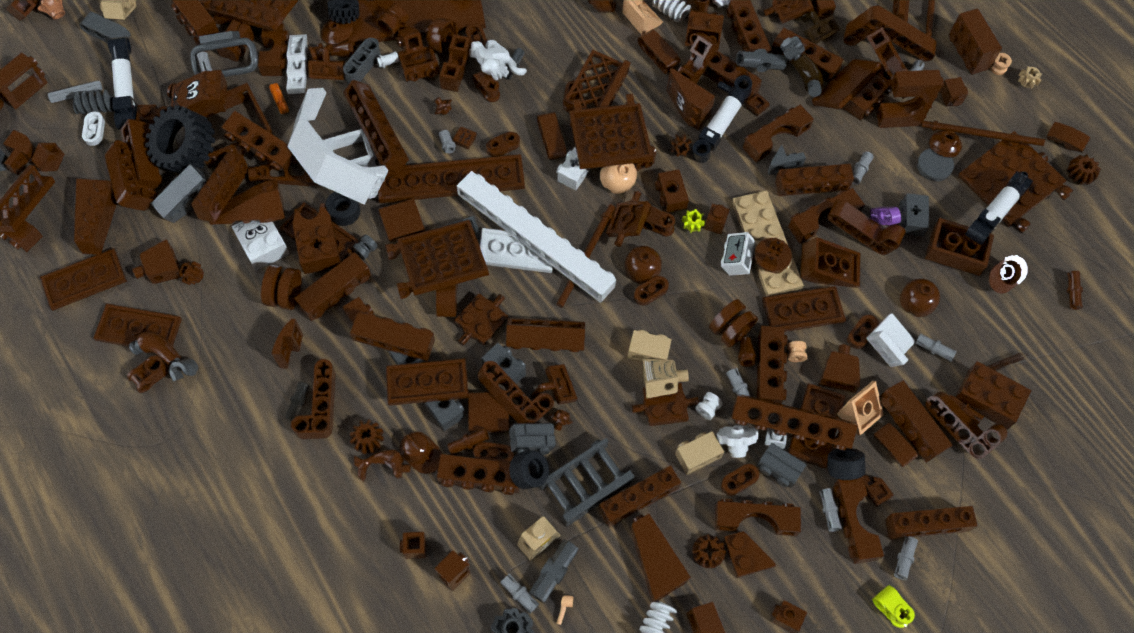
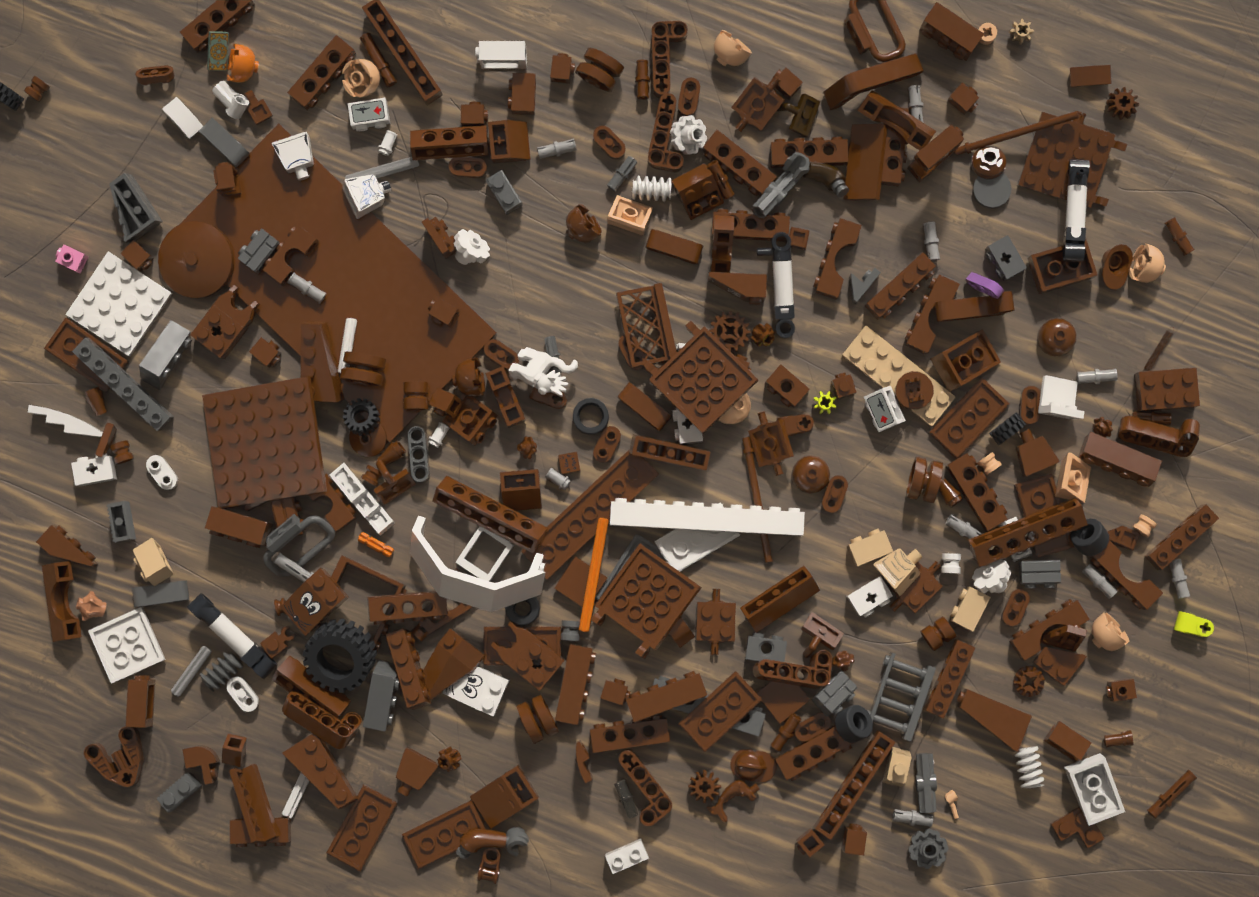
camera: 30 degrees left, 20 degrees up
reddish brown slope [874,423,918,468] -> none
none -> white plate [88,607,166,684]
none -> white axle [282,773,309,818]
none -> reddish brown slope [470,764,539,829]
none -> reddish brown slope [500,469,542,511]
none -> black tyre [573,398,609,435]
none -> orange axle [579,518,609,632]
none -> reddish brown brick [590,715,670,753]
none -> white brick [605,838,649,874]
none -> reddish brown brick [629,434,710,470]
none -> reddish brown pin [707,160,735,199]
none -> reddish brown gear [709,311,751,352]
none -> reddish brown brick [813,730,896,840]
none -> white brick [846,576,893,617]
none -> reddish brown wheel [920,616,957,651]
none -> black tyre [989,412,1026,446]
none -> reddish brown wing [1040,625,1087,652]
none -> reddish brown plant [1092,417,1113,438]
none -> light nougat cylinder [1092,613,1130,651]
none -> light nougat cylinder [1129,244,1166,283]
none -> light nougat wheel [1132,514,1157,538]

